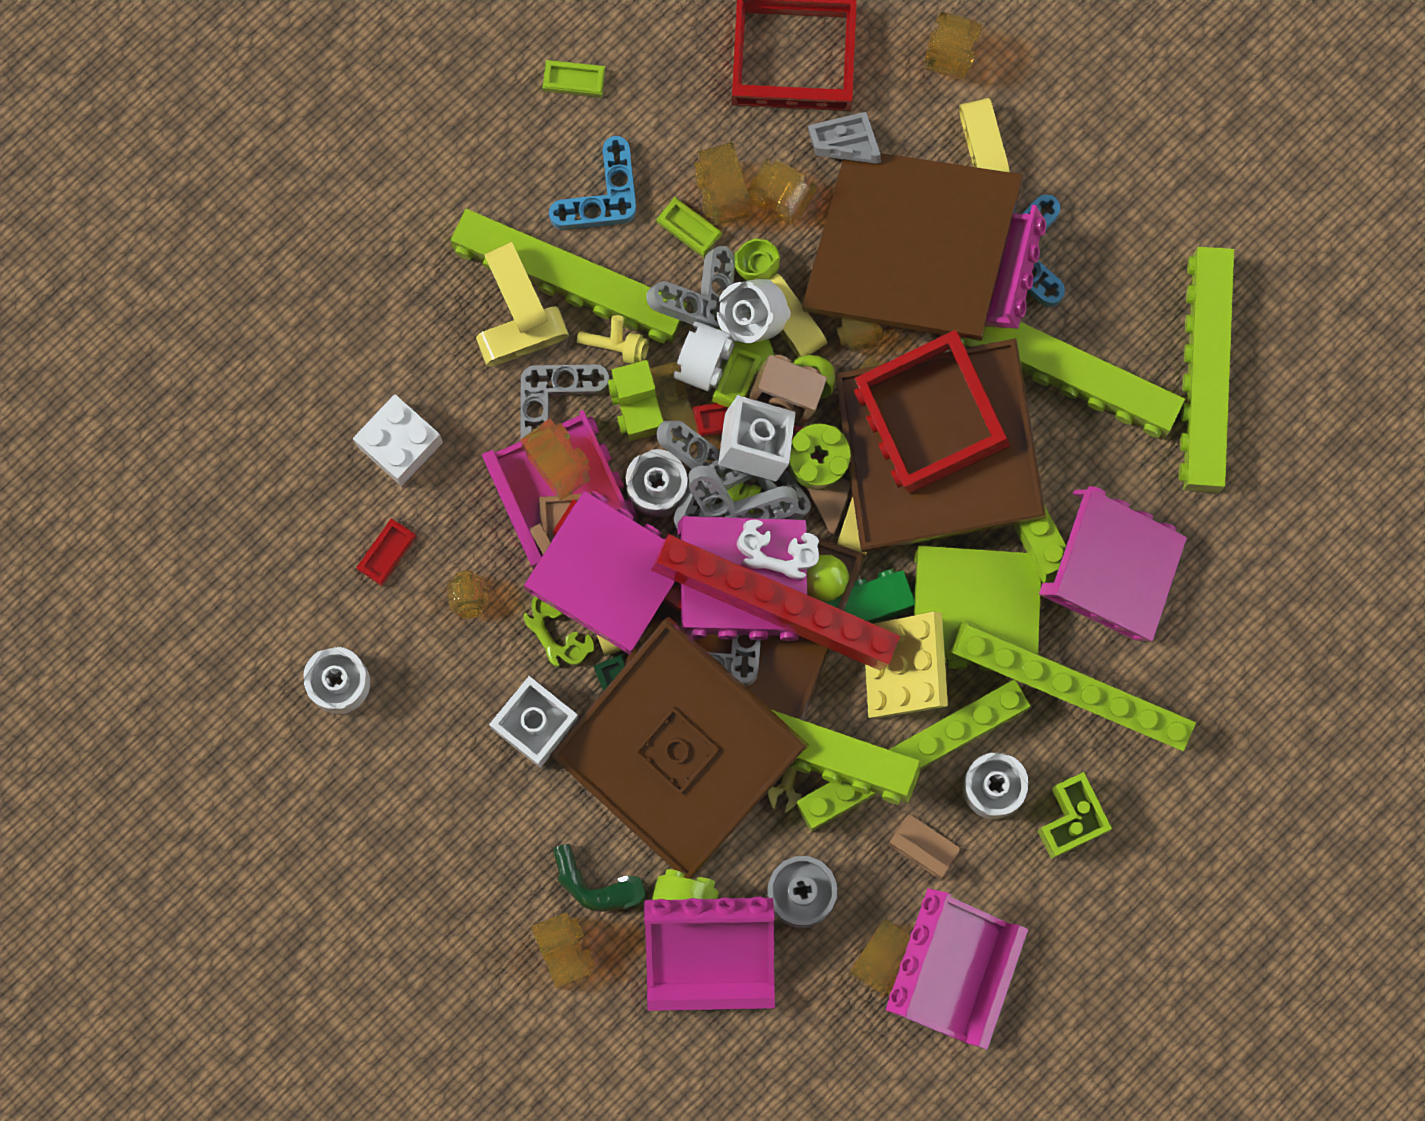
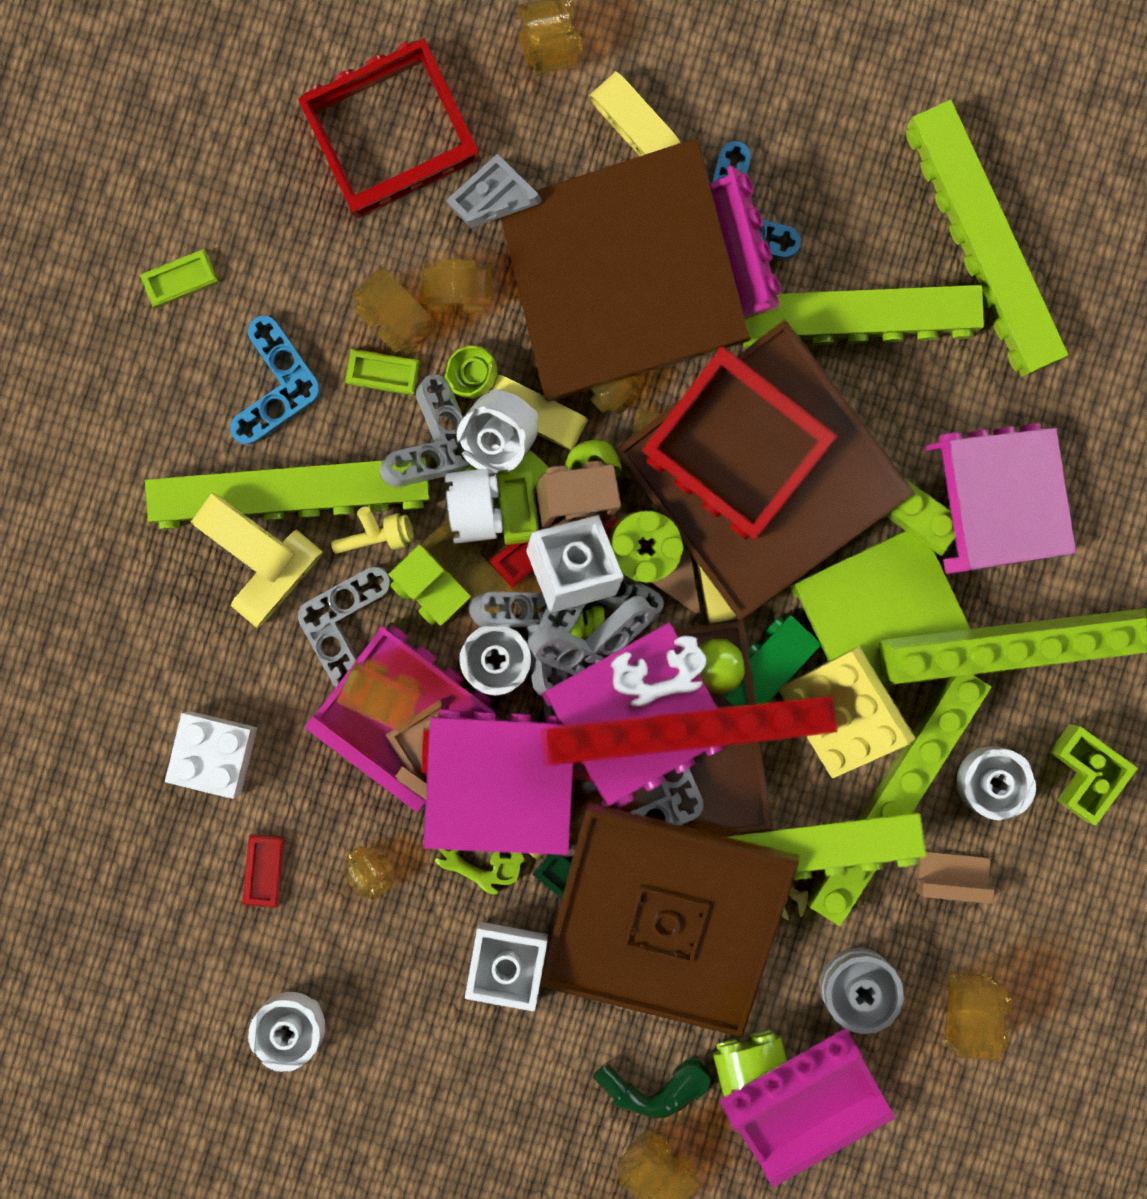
camera: 30 degrees left, 10 degrees up
dark pink panel [885,888,1028,1050] -> none

